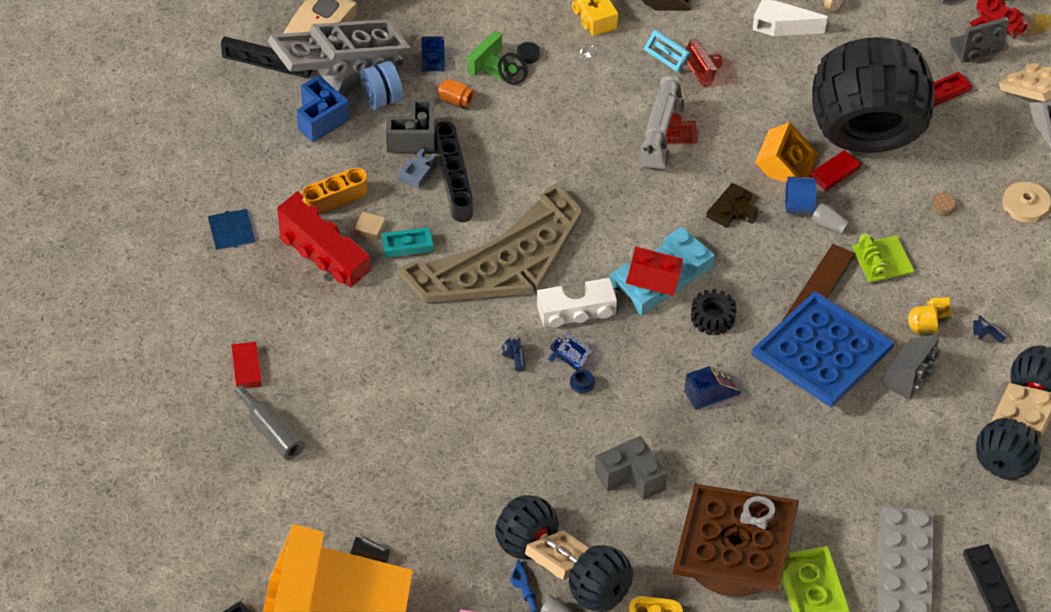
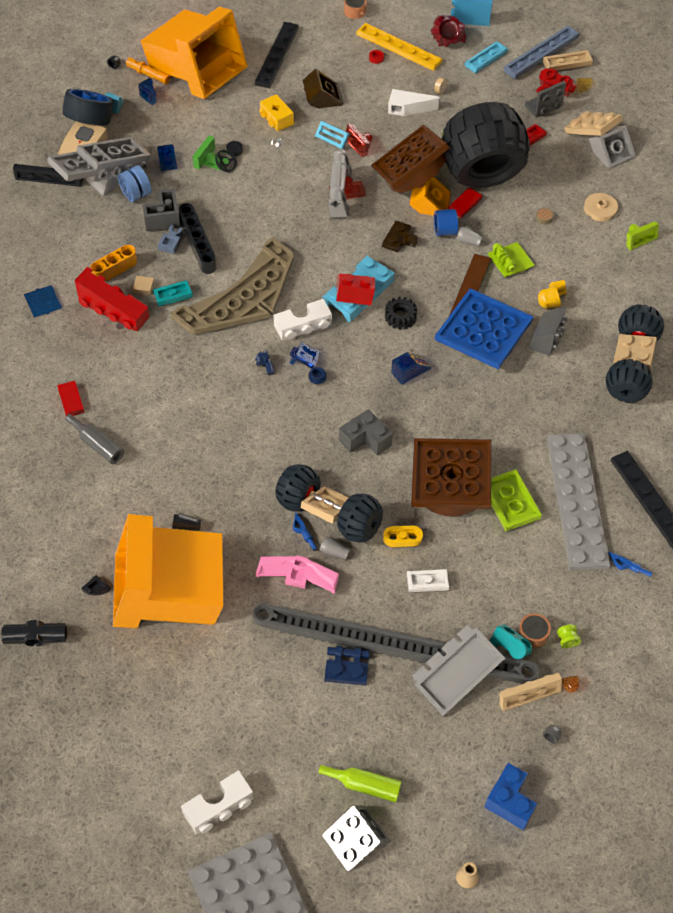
camera: 10 degrees left, 5 degrees up
blue brick [297,75,349,142] -> none
orange brick [438,78,474,108] -> none
light grey piece [740,496,775,530] -> none
dark blue plate [973,315,1007,343] -> none
none -> reddish brown piece [371,124,449,193]

